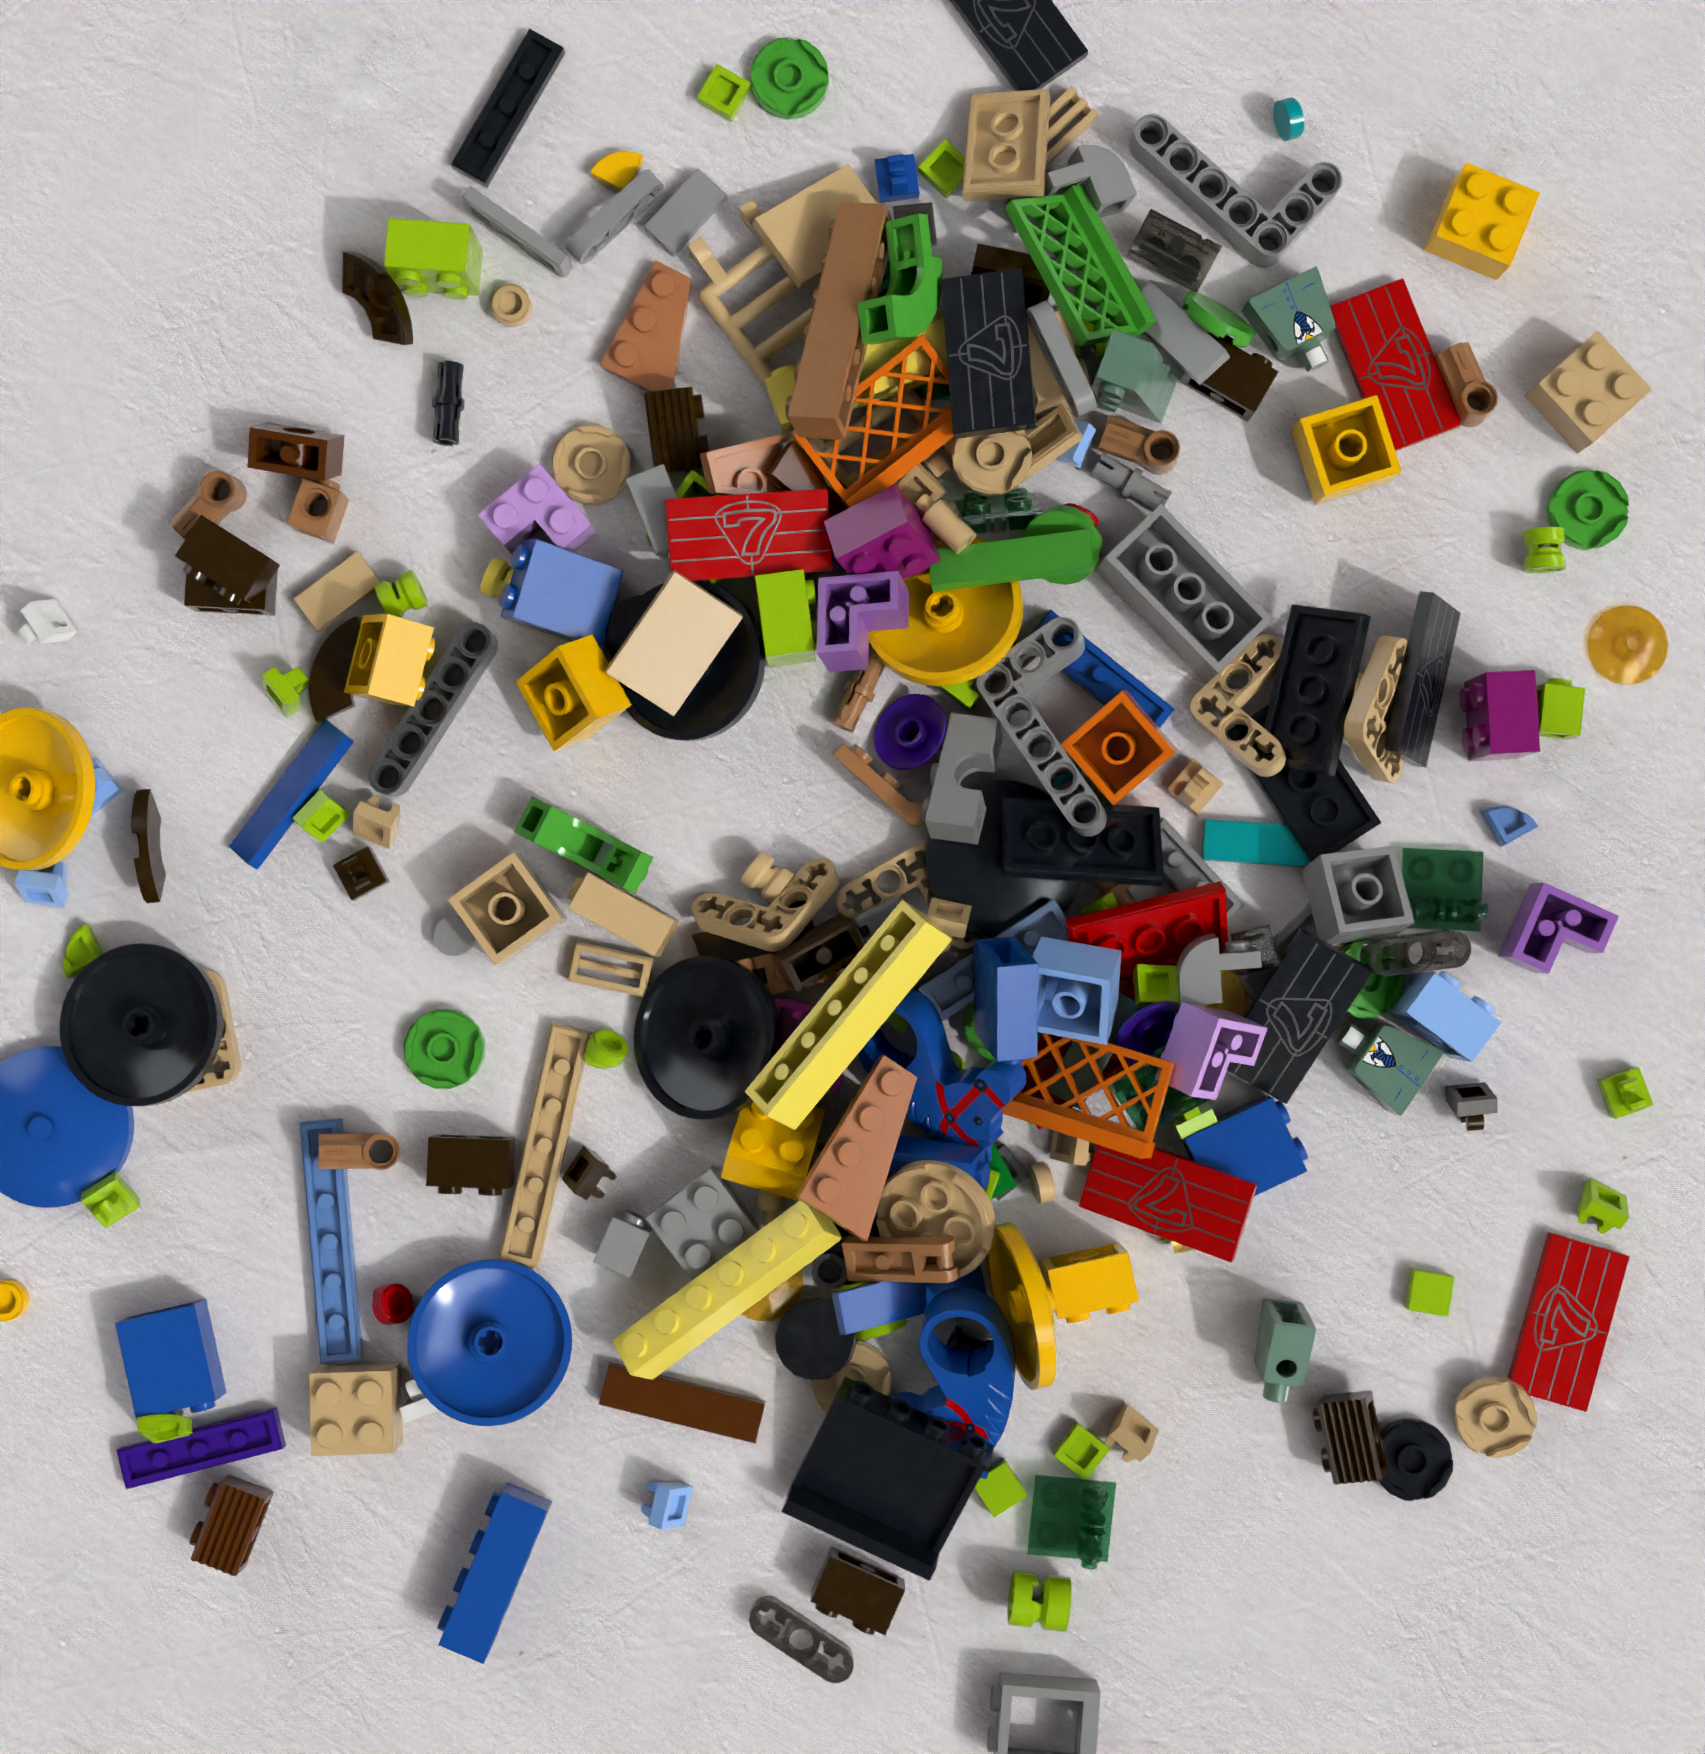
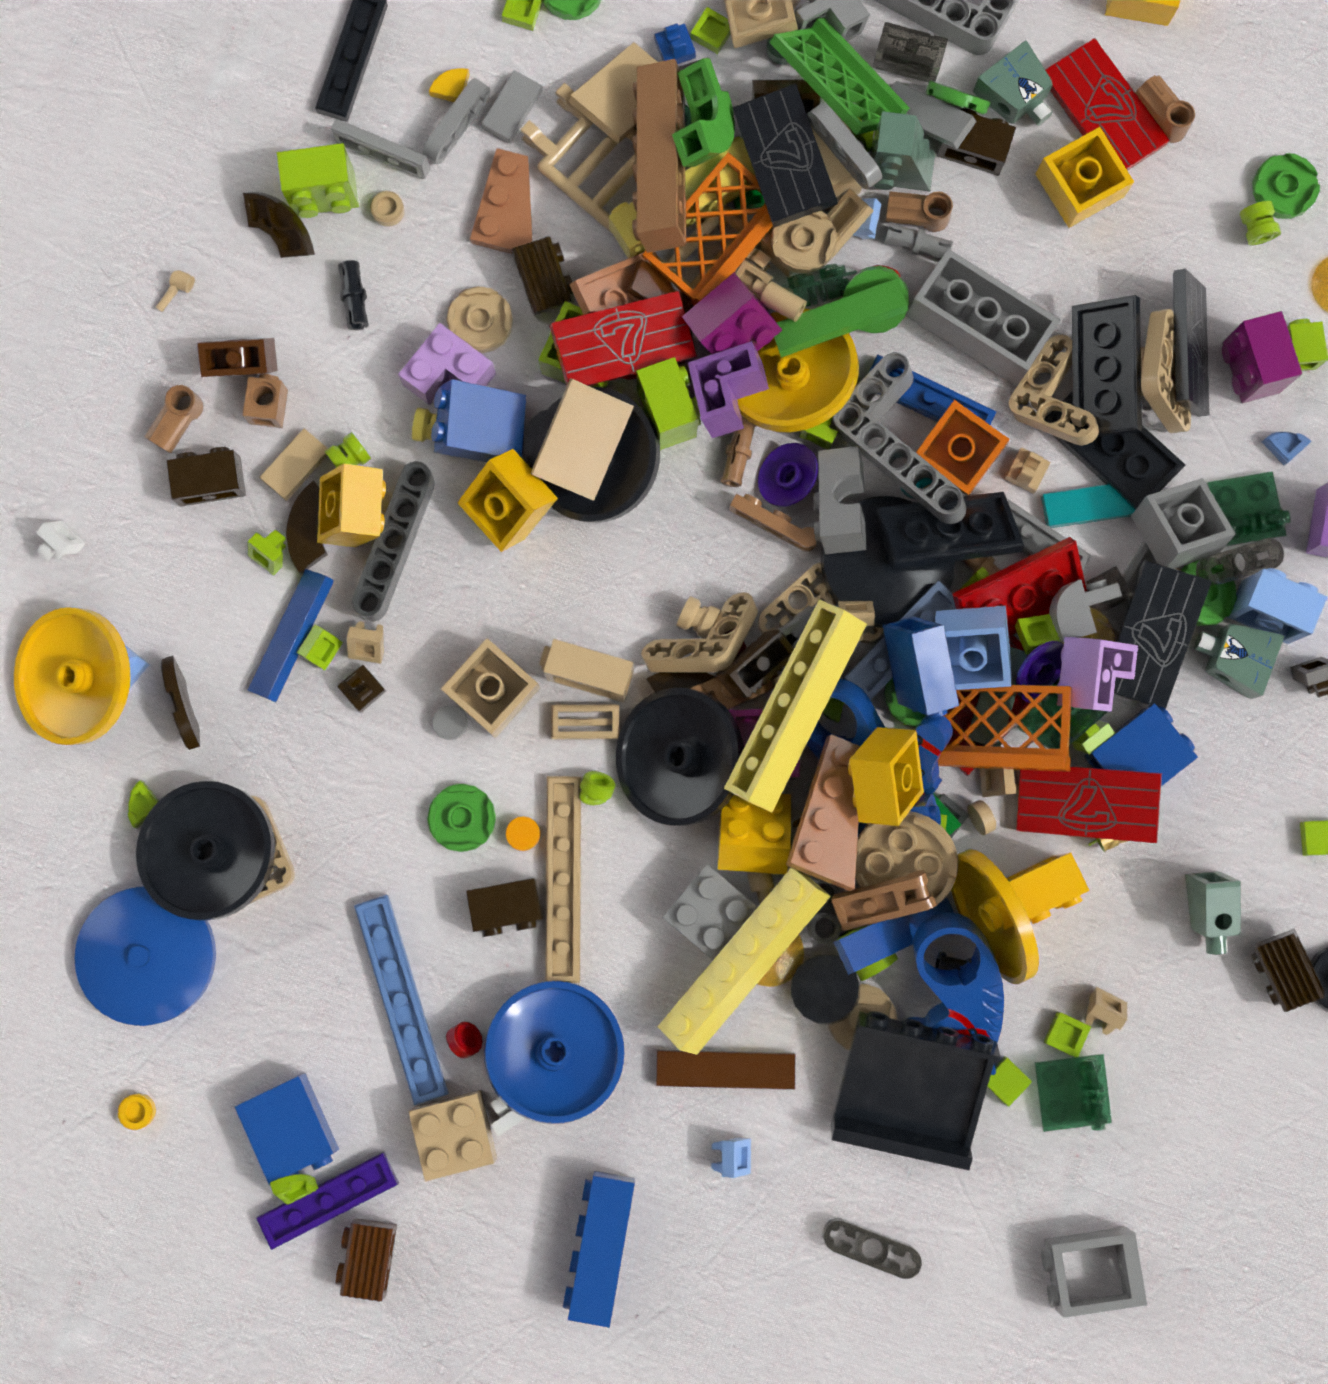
camera: 15 degrees left, 5 degrees down
light blue tile [14,862,68,908] -> none
lime tile [81,1171,140,1228] -> none
dark brown brick [175,515,280,606] -> none
medium nougat piece [318,1131,400,1170] -> none
bright green arch [514,796,654,893] -> none
dark brown tile [562,1145,617,1200] -> none
light grey brick [593,1210,653,1278] -> none
light grey tile [626,464,677,556] -> none
dark brown brick [810,1546,905,1635] -> none
lime wheel [1007,1570,1072,1632] -> none
tan brick [1524,330,1652,454] -> none
none -> tan hand [156,270,195,312]
none -> light orange tile [506,816,541,851]
none -> yellow brick [848,727,924,826]

